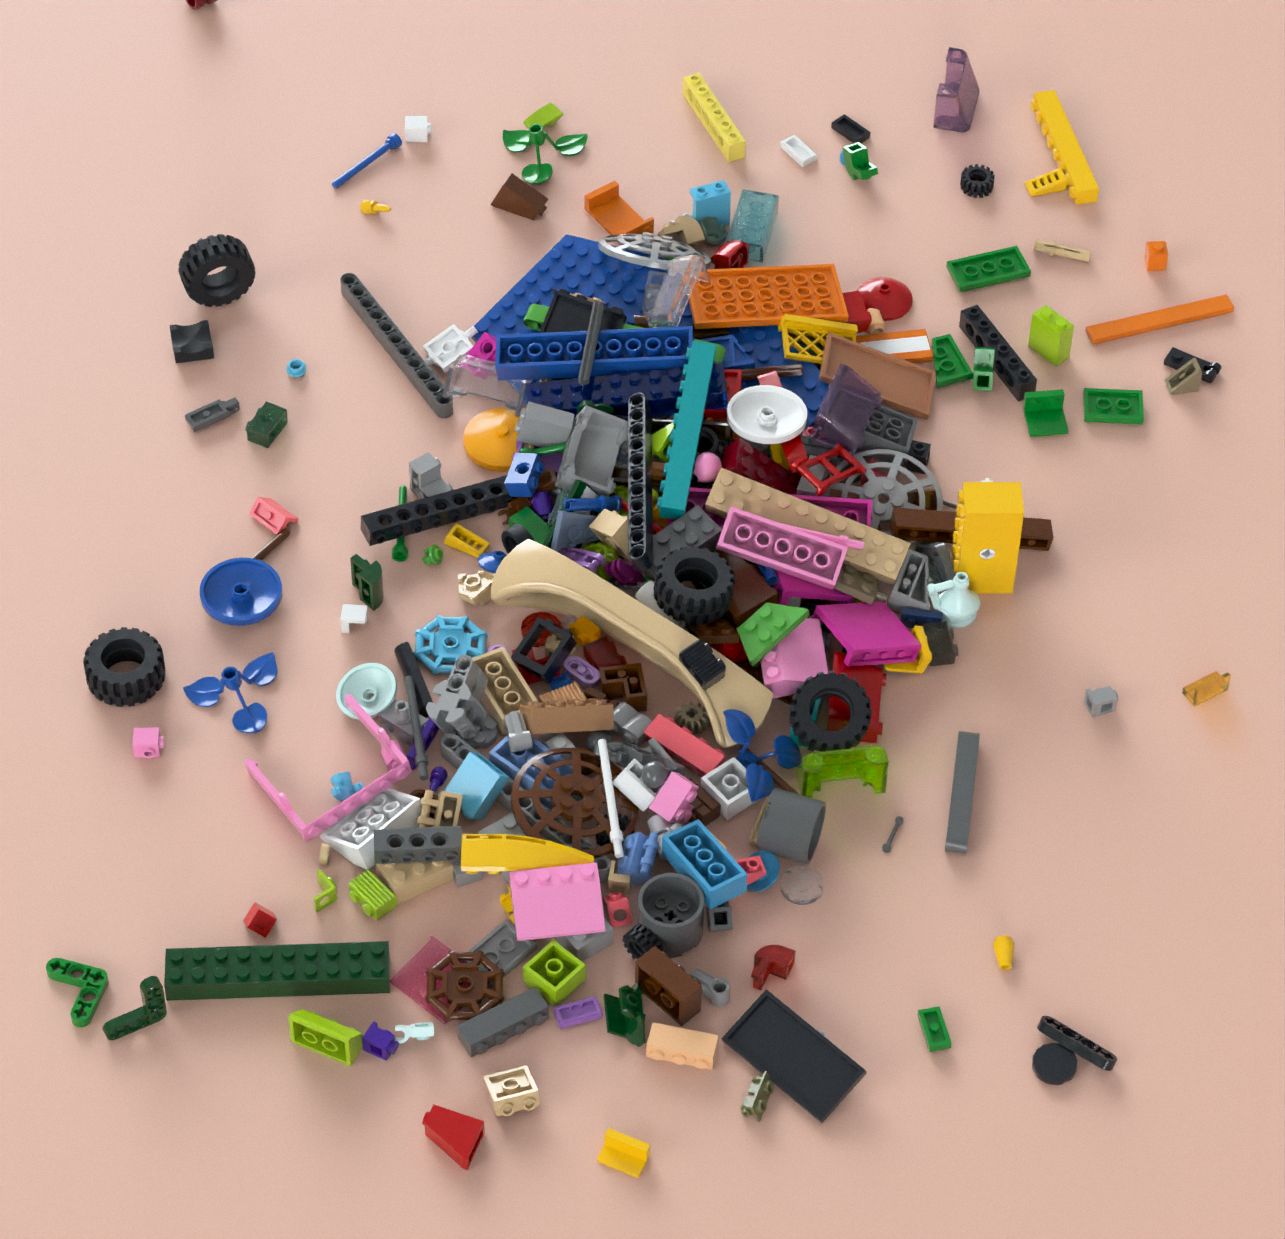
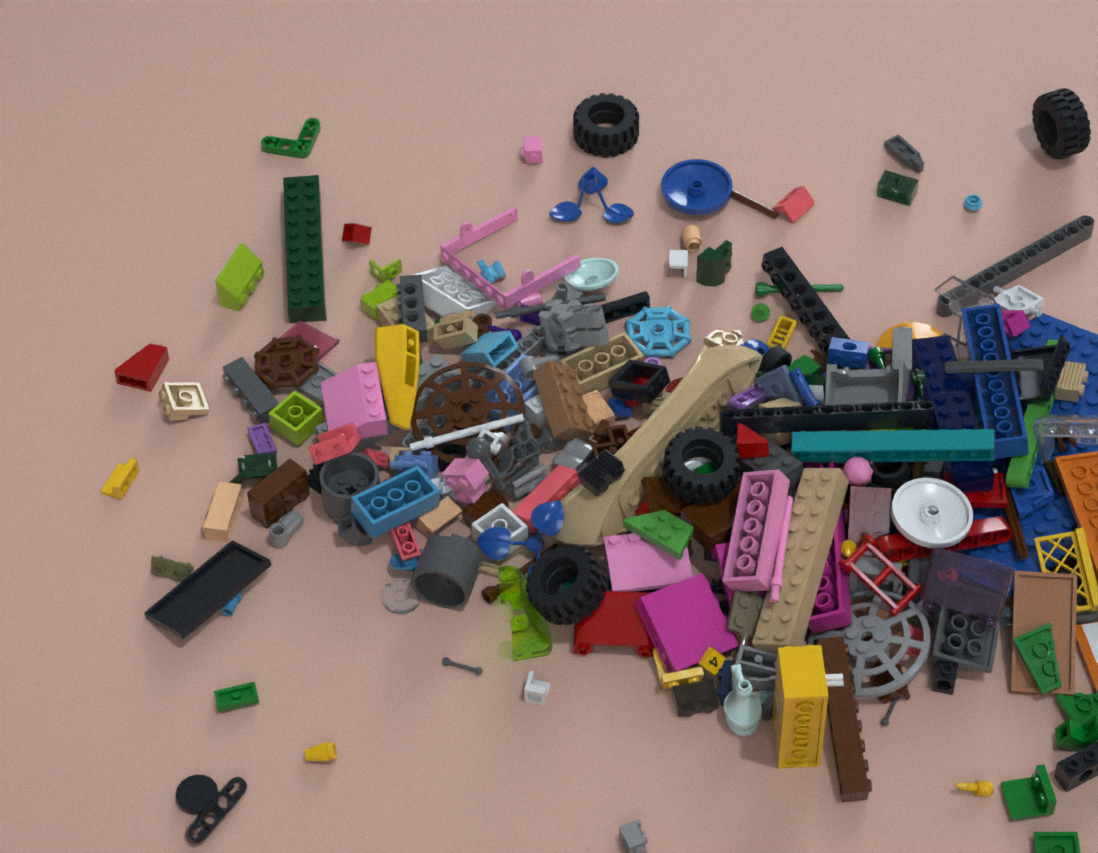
camera: 90 degrees right, 0 degrees up
dark green beam [102,976,167,1040] -> none
black brick [169,320,214,363] -> none
tan tile [319,843,331,865] -> none
dark purple brick [362,1021,399,1061] -> none
light aqua plate [395,1022,434,1043] -> none
light grey brick [409,452,453,499] -> none
lavender plate [564,656,599,688] -> none
clear red brick [751,944,796,990] -> none
dark grey beam [945,731,980,854] -> none
none -> coral panel [308,422,361,465]
none -> white panel [524,670,550,705]
none -> light nougat brick [681,225,702,252]
none -> yellow tile [698,647,726,675]
none -> red slope [737,423,769,458]
none -> yellow bar [841,540,857,558]
none -> yellow bar [955,780,994,797]
none -> green wing [1013,622,1062,696]

